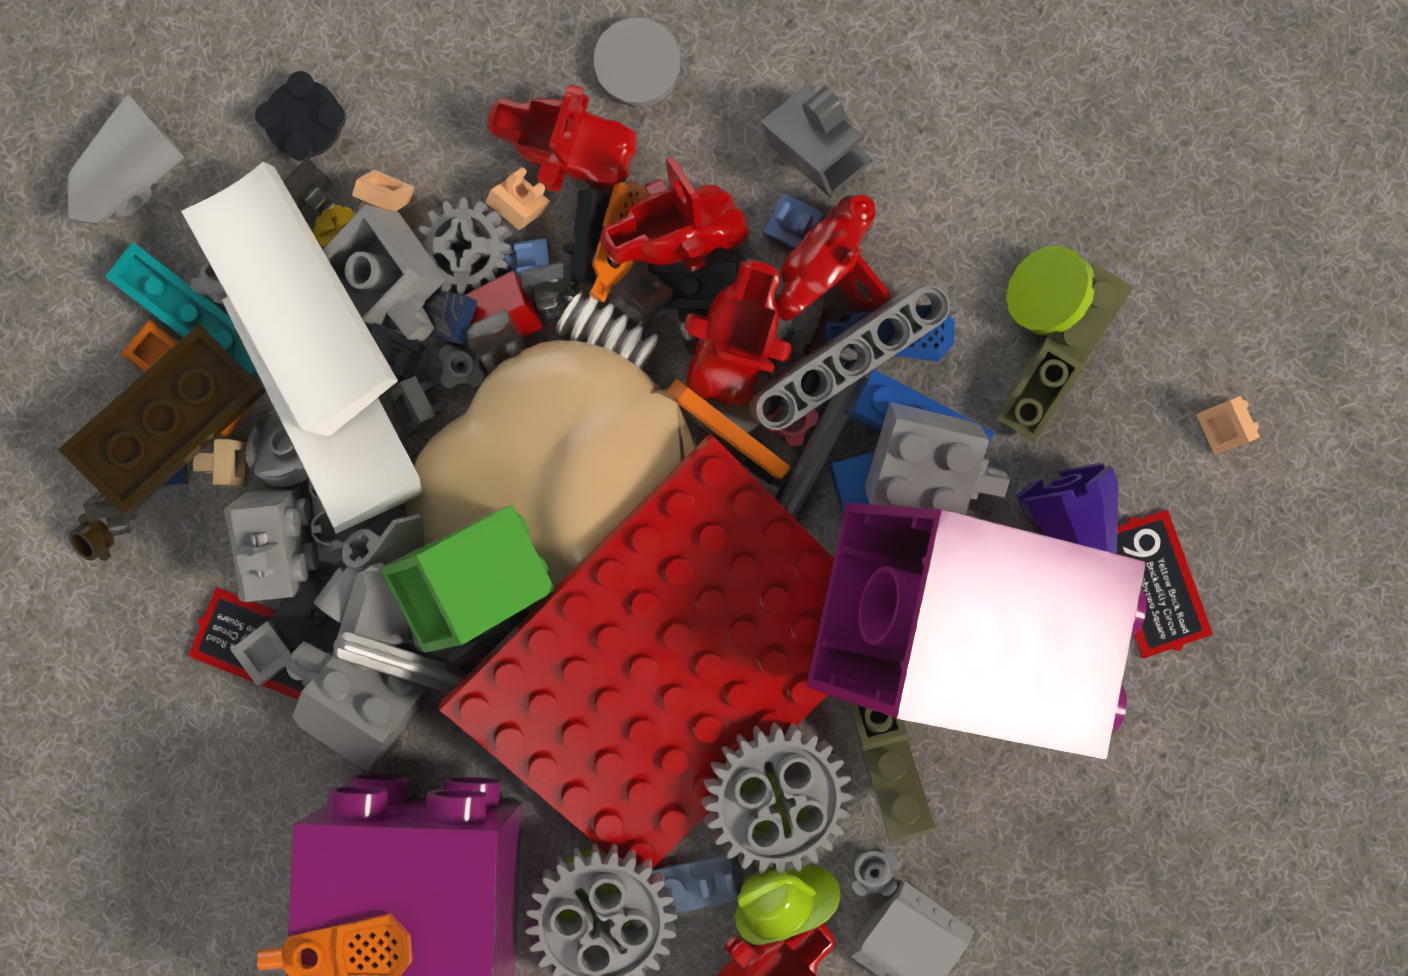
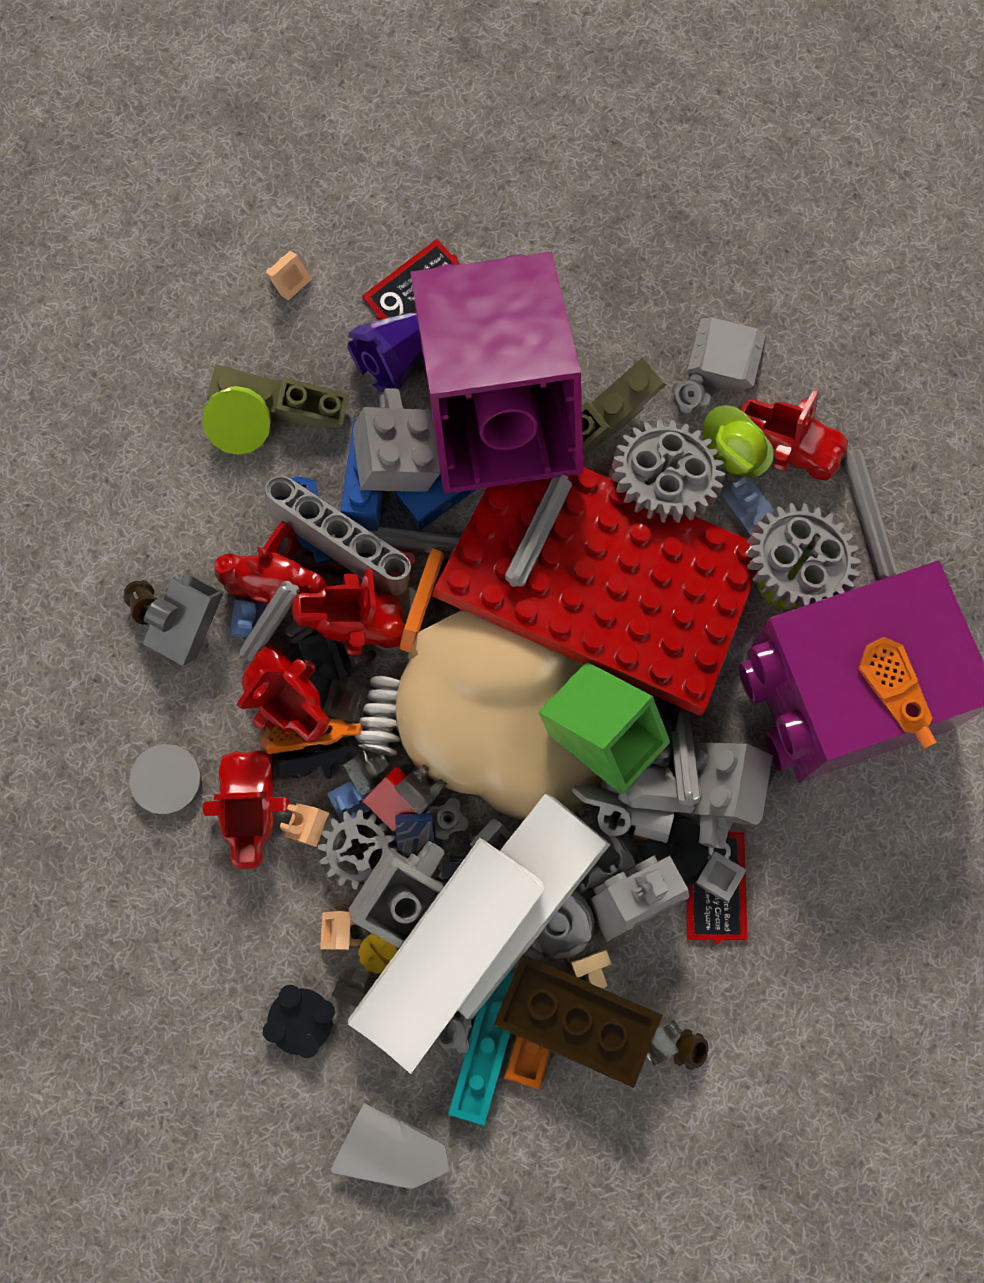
camera: 110 degrees left, 10 degrees down
none -> dark brown bush [123,580,158,625]
none -> light grey axle [240,581,300,661]
none -> light grey axle [505,474,572,587]

